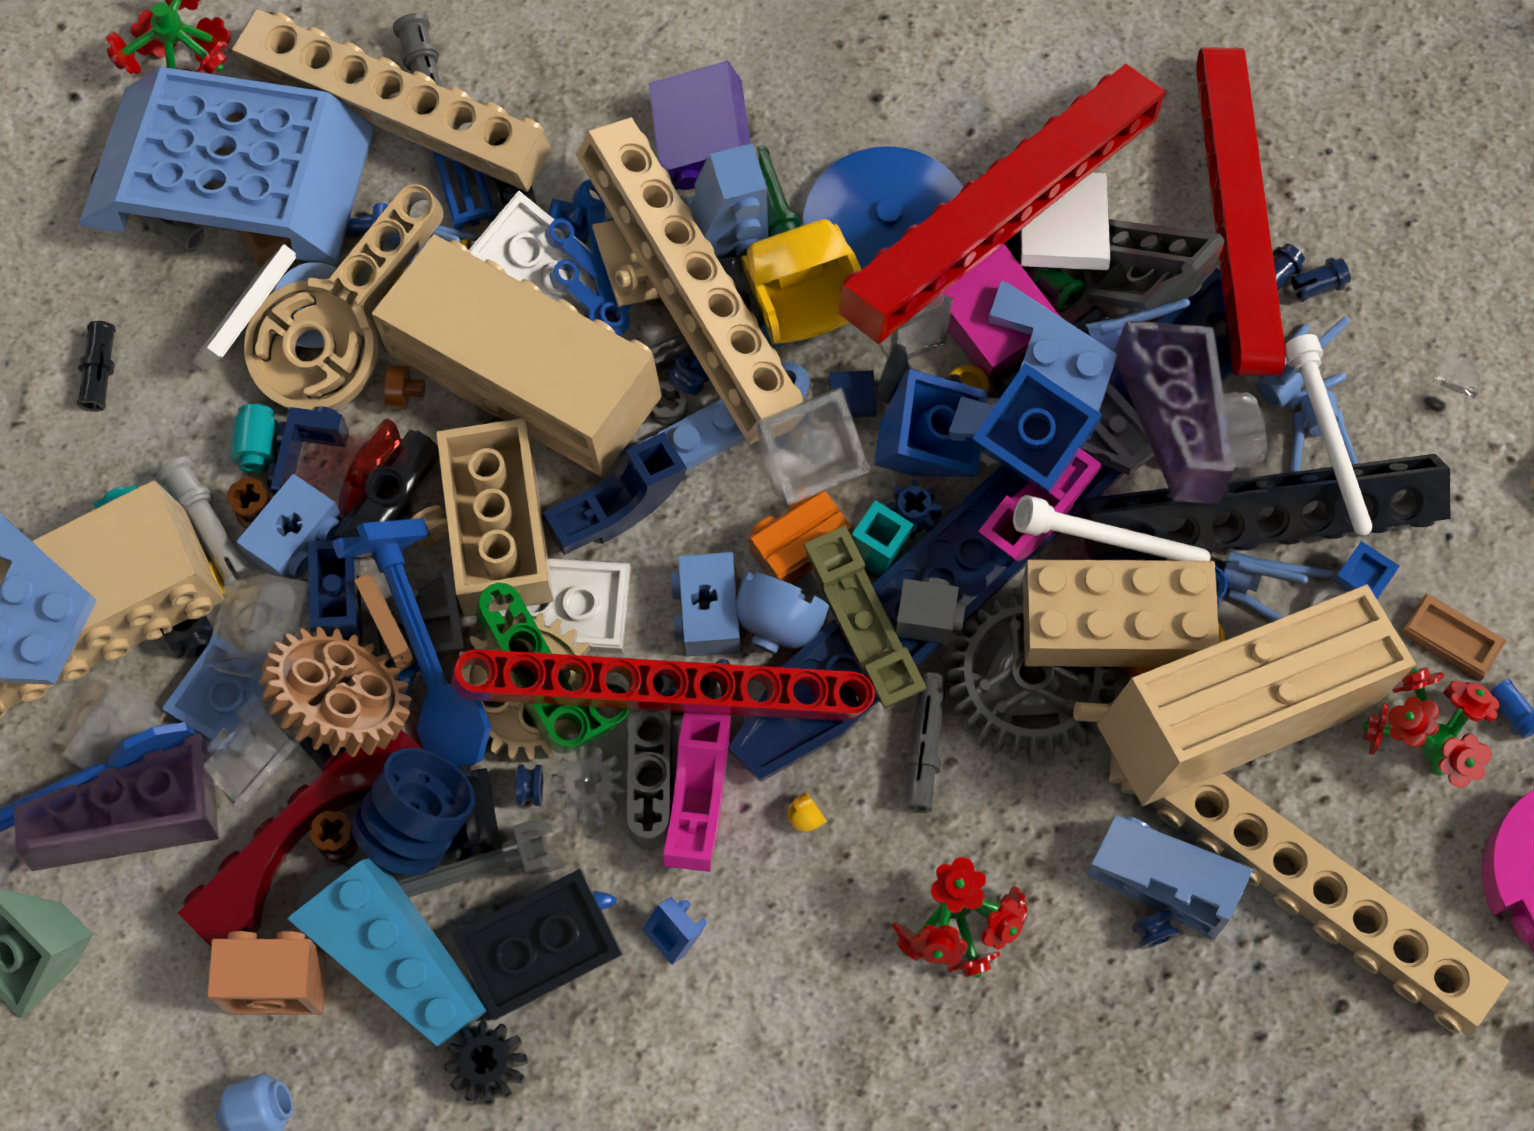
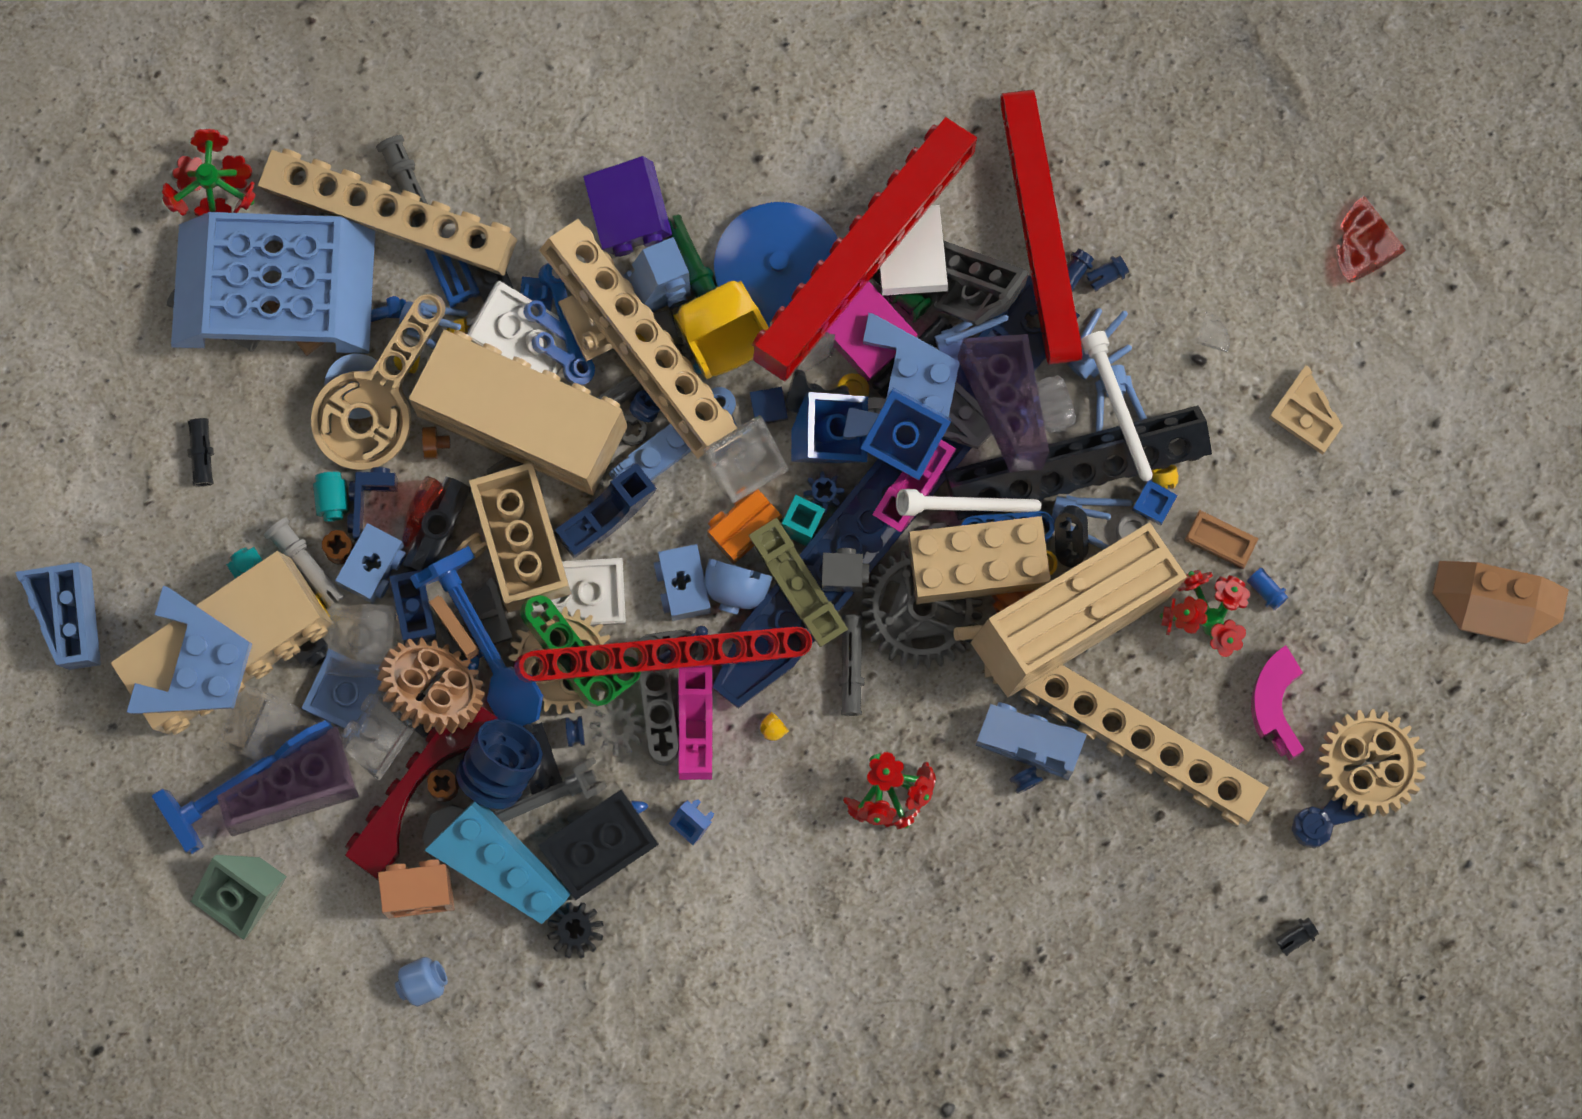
camera: 10 degrees left, 10 degrees up
white tile [192,244,296,371] -> none
none -> black beam [1054,505,1089,568]
none -> yellow hinge [1152,465,1179,490]

